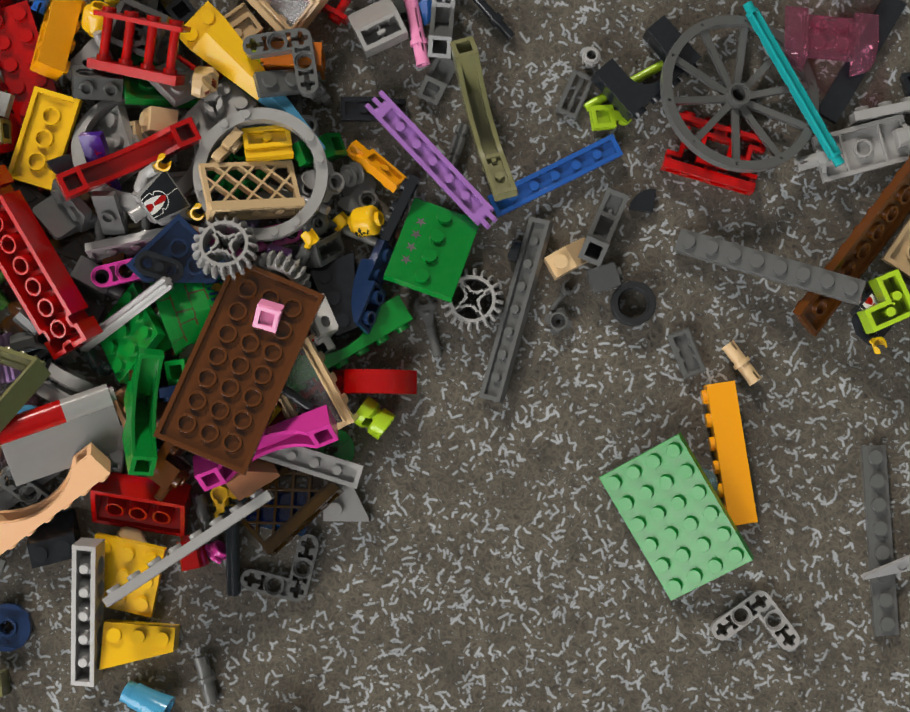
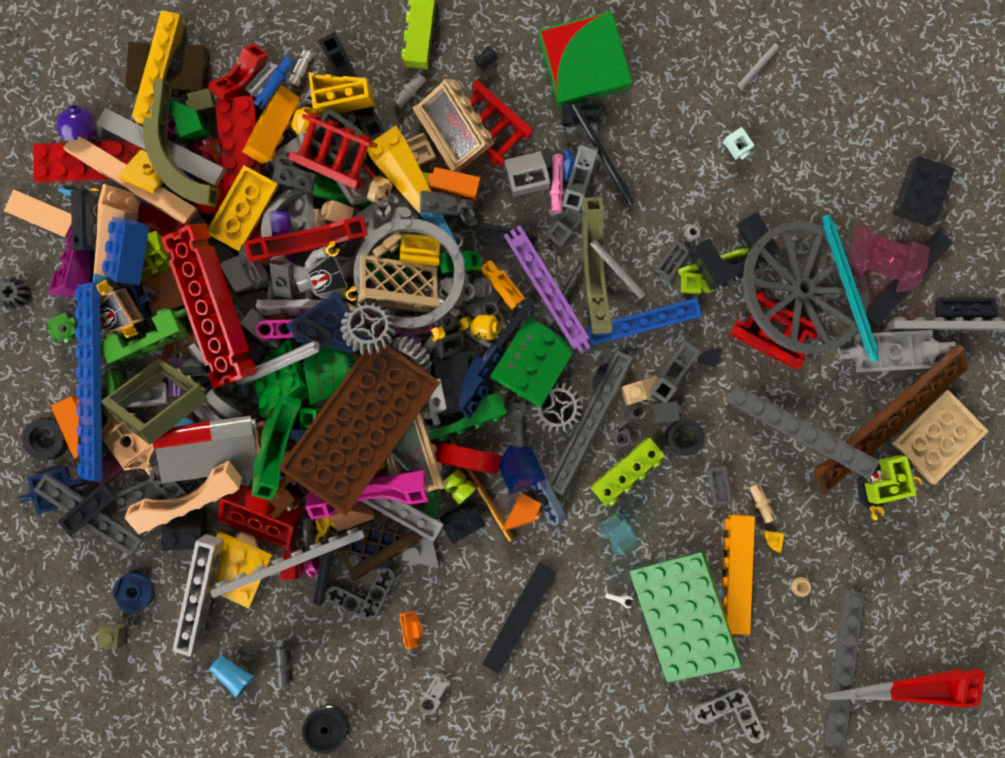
camera: 10 degrees right, 0 degrees up
black tile [45,154,74,174] -> none
yellow wedge [99,619,180,670] -> none
dark grey beam [242,28,319,98] -> none
bright pink slope [252,299,285,333] -> none
none -> orange piece [399,611,424,649]
none -> light grey piece [420,674,451,715]
none -> black bracket [439,500,486,544]
none -> pearl gold bar [449,440,515,542]
none -> black tile [482,562,556,674]
none -> clear blue slope [499,445,546,495]
none -> orange slope [502,493,542,531]
none -> sand blue beam [528,471,565,526]
none -> light grey bar [590,239,645,299]
none -> lime brick [590,438,665,506]
none -> clear light blue brick [599,510,641,556]
none -> white hand [605,593,633,608]
none -> yellow tile [764,530,784,553]
none -> tan plate [791,577,811,597]

